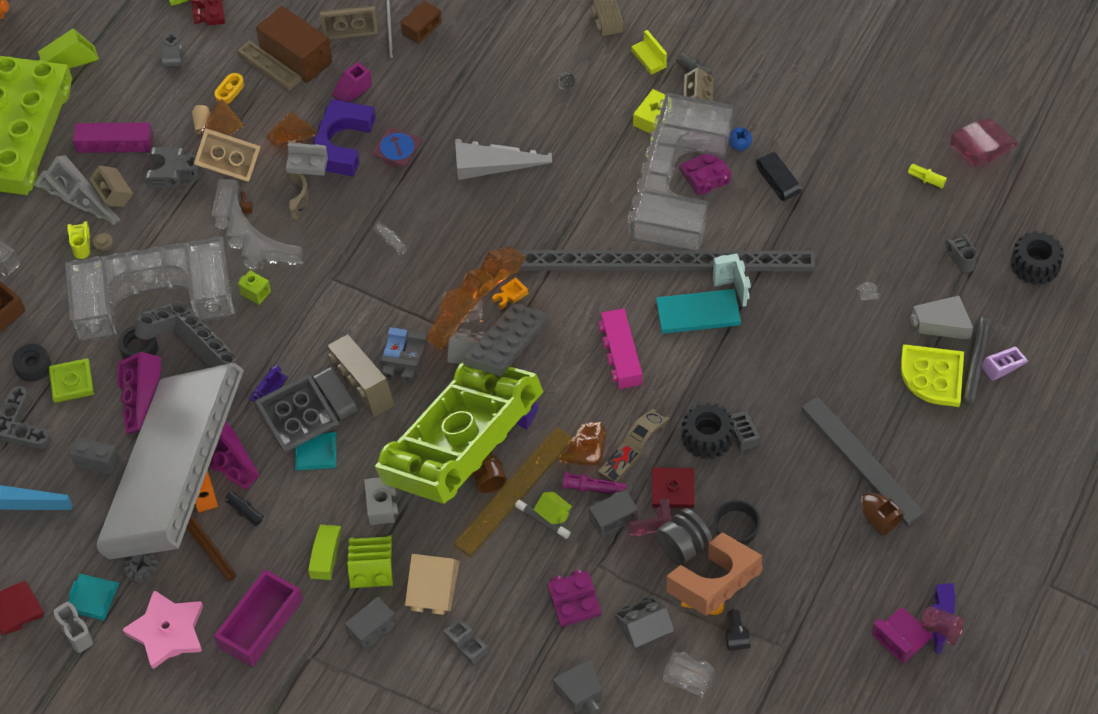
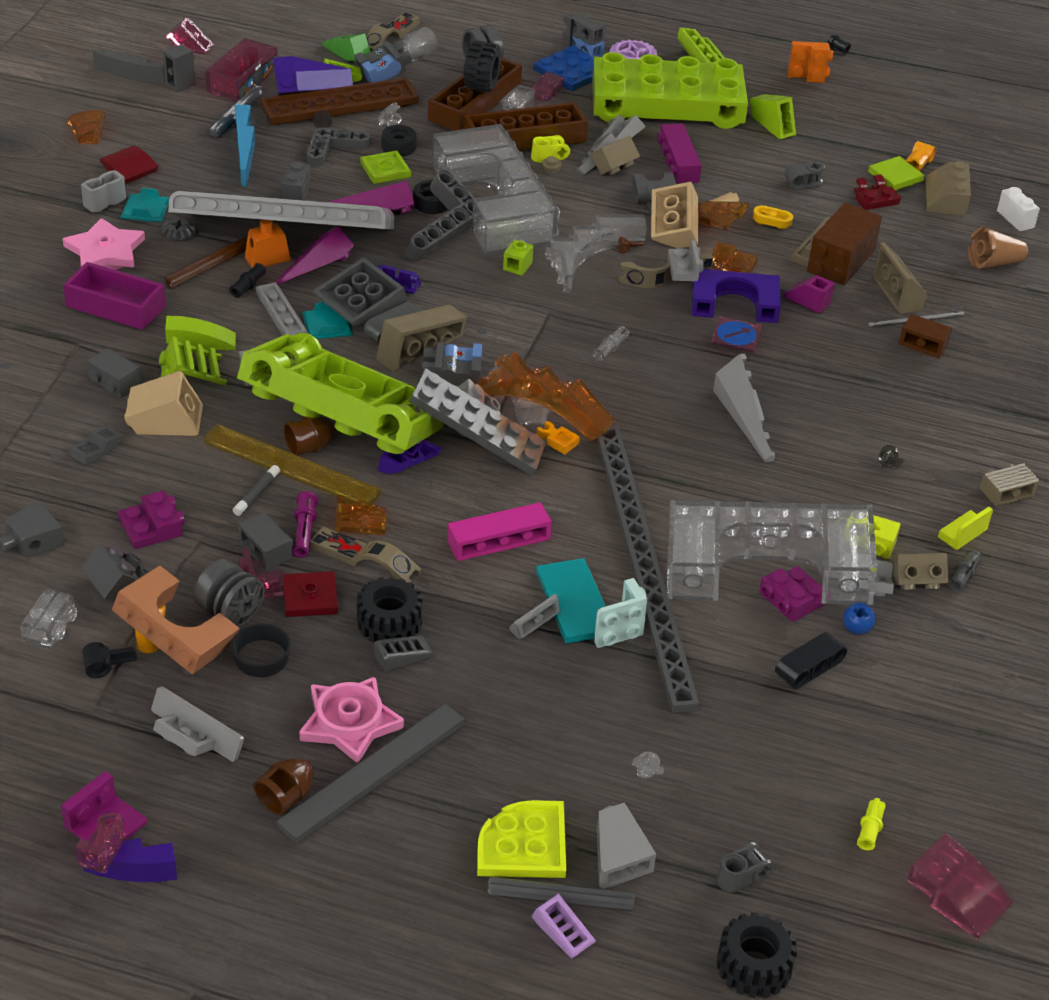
camera: 75 degrees right, 15 degrees down
lime brick [533,492,572,524] -> none
none -> light grey bracket [151,686,244,762]
none -> light grey tile [256,282,308,336]
none -> bright pink plate [299,677,404,763]
none -> reddish brown brick [464,102,588,156]
none -> light grey slope [509,594,560,640]

